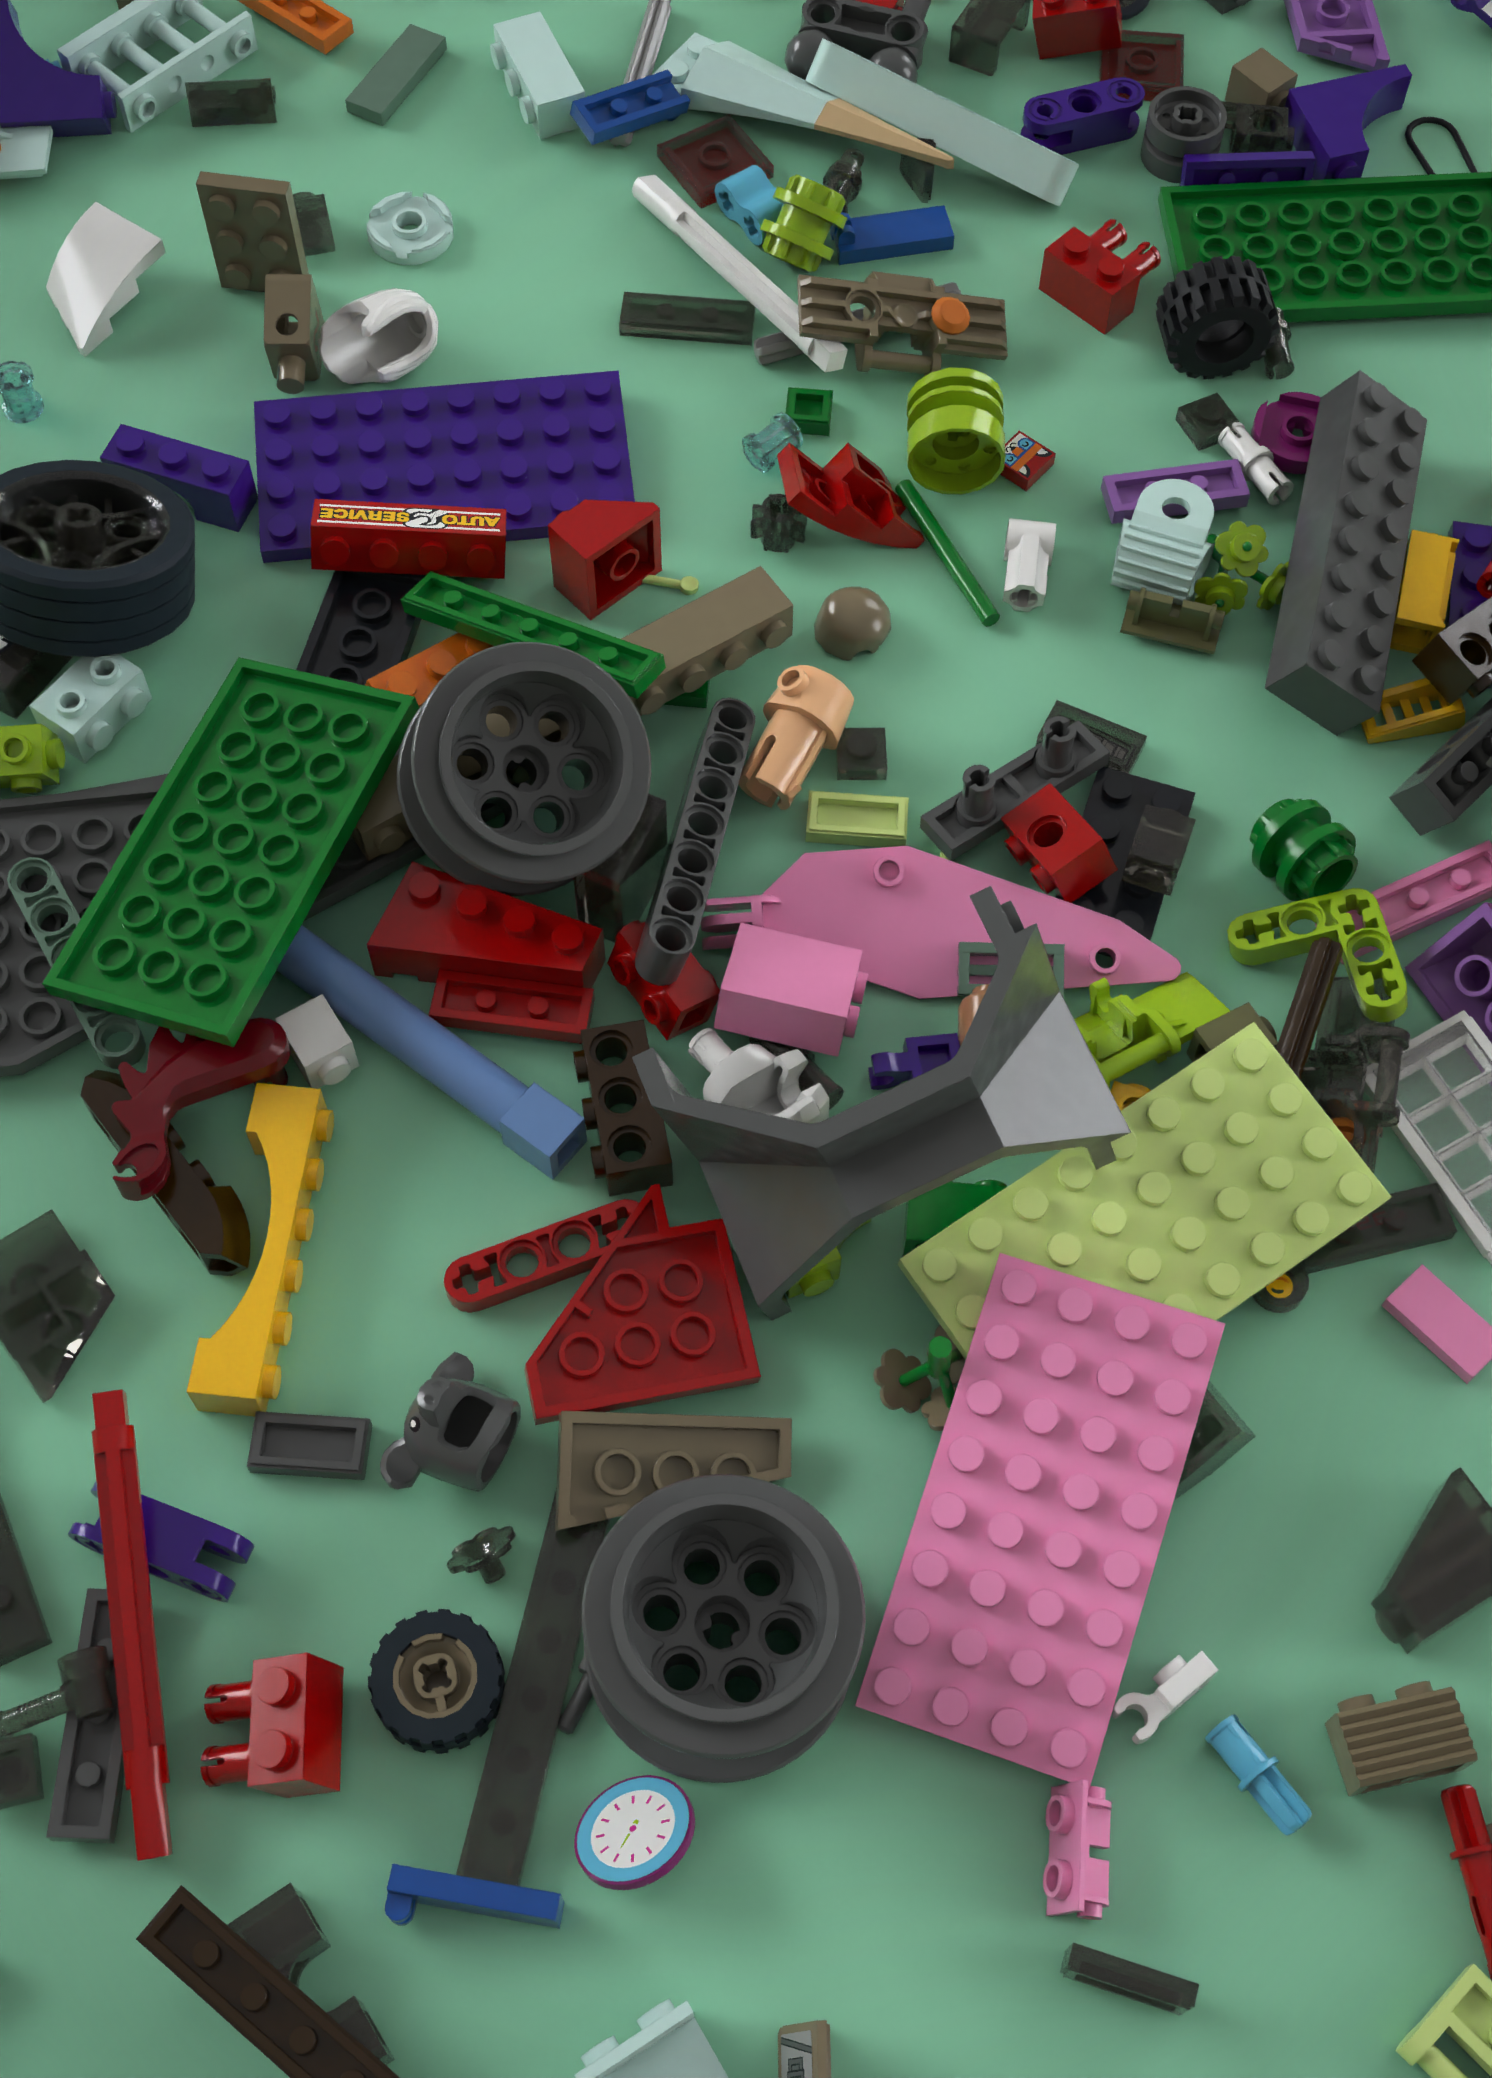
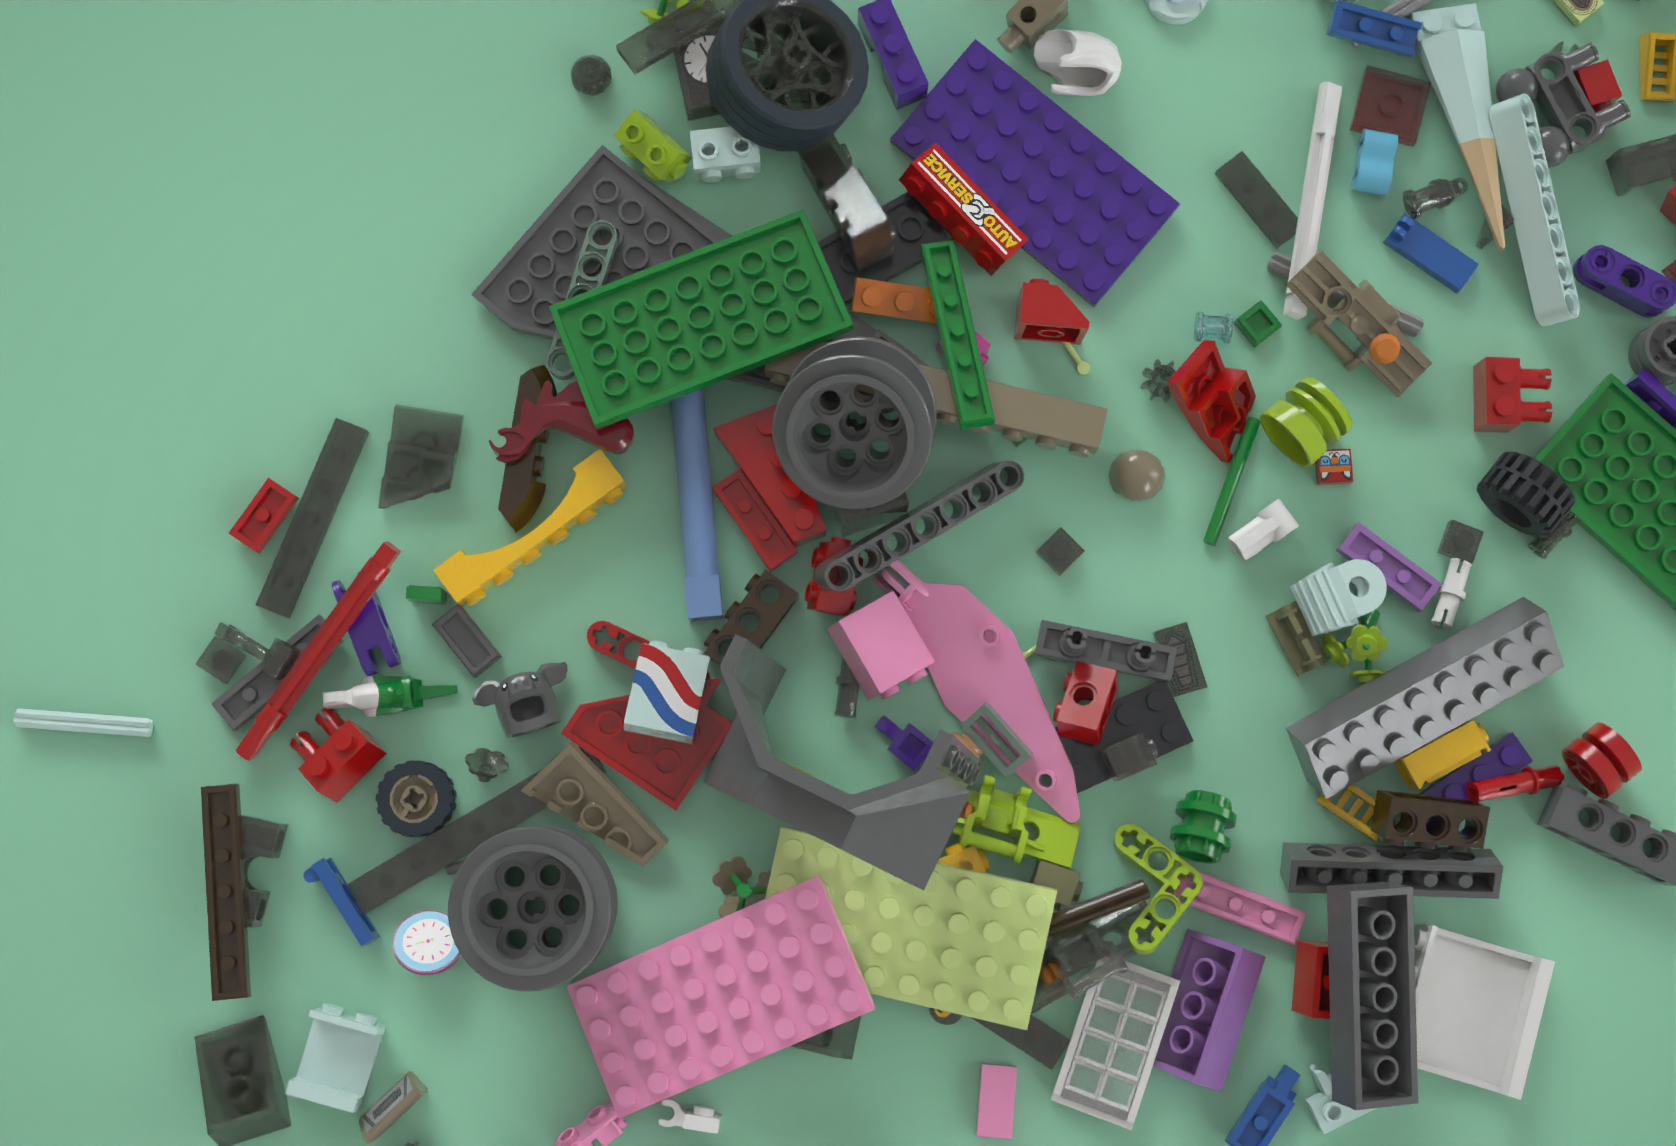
camera: 45 degrees right, 20 degrees up
white brick [275,994,359,1089] -> none
white piece [688,1028,829,1123] -> none
light nougat piece [738,665,854,810] -> none
lime piece [760,174,848,273] -> none
yellowish green tile [805,790,909,847] -> none
magenta plate [1251,392,1321,475] -> none
none -> green animal [323,676,458,717]
none -> green tile [405,585,447,605]
none -> panel [624,640,710,744]
none -> clear smoke wedge [797,134,897,270]

